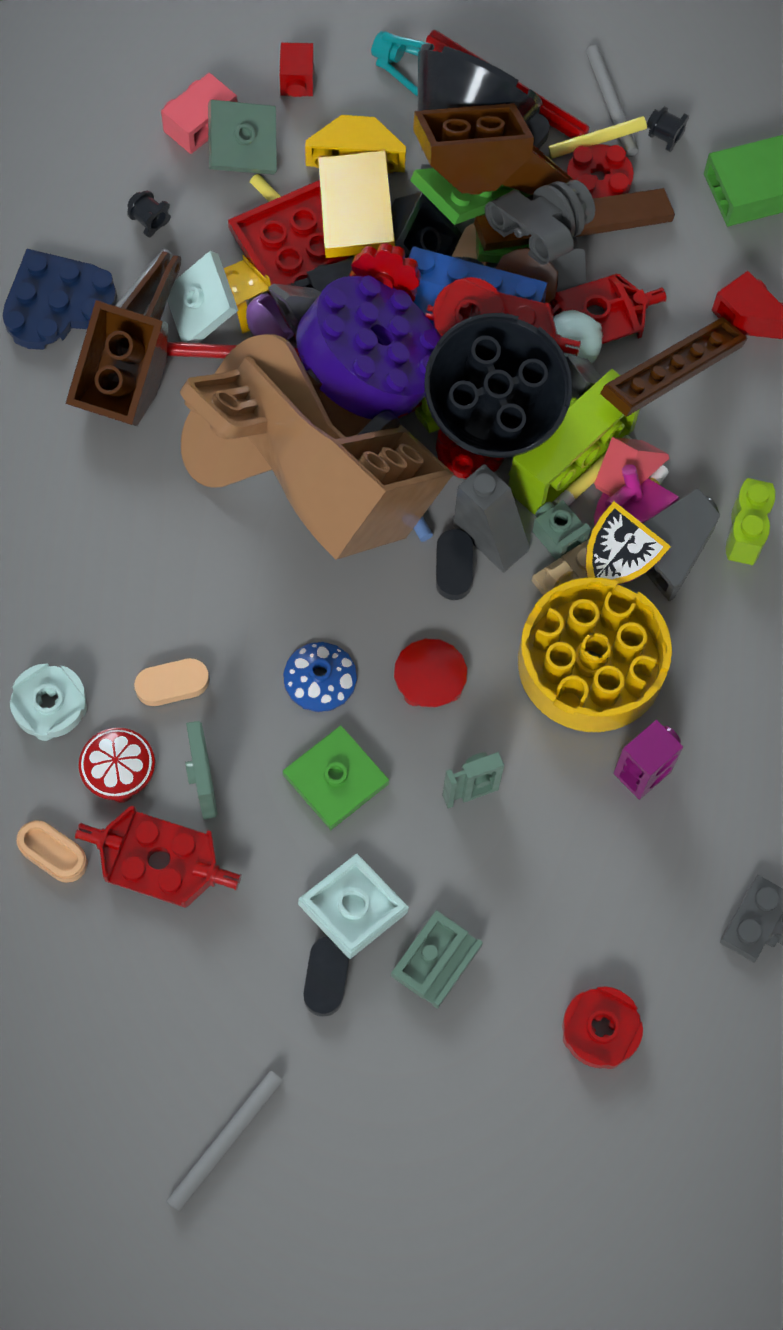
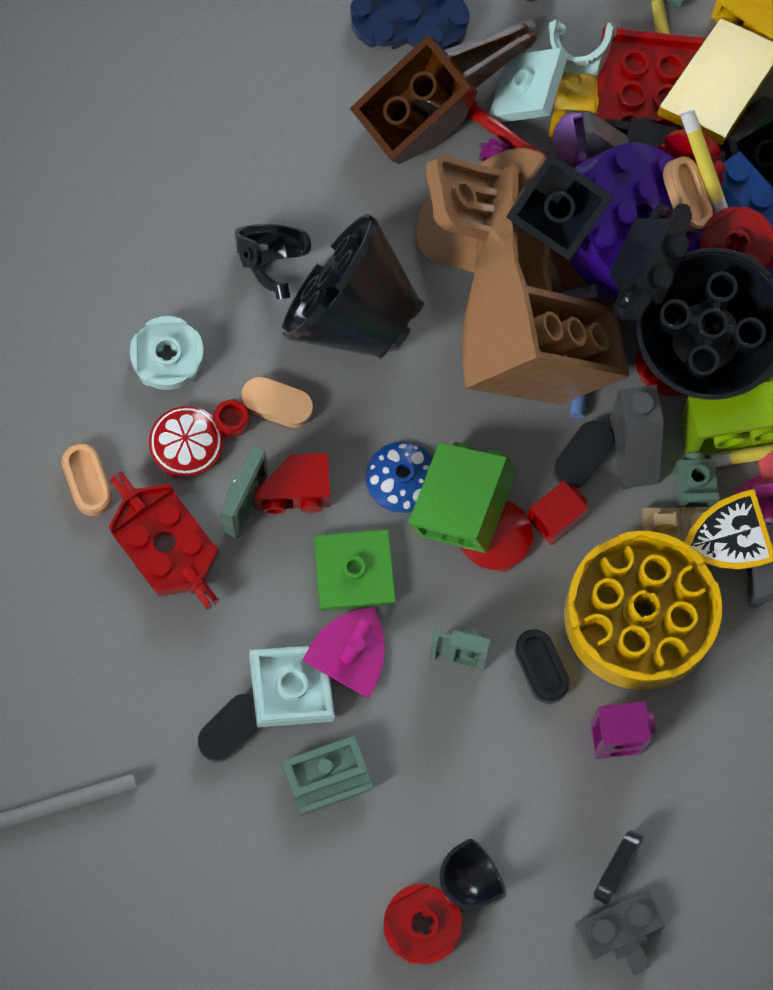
camera: 35 degrees right, 5 degrees up
none -> red tile [213,399,250,438]
none -> black helmet [235,224,311,299]
none -> red slope [254,453,330,515]
none -> black cone [282,214,424,359]
none -> dark pink shield [302,607,385,698]
none -> bright green brick [408,442,517,554]
none -> black helmet [440,839,506,909]
none -> magenta plate [479,138,509,161]
none -> black slope [506,151,613,261]
none -> black tile [515,629,569,704]
none -> red brick [527,481,589,546]
none -> light aqua helmet [549,19,617,75]
none -> black tile [593,830,644,905]
none -> black hinge [609,204,692,320]
none -> light nougat tile [663,156,713,232]
none -> light yellow bar [680,109,728,214]

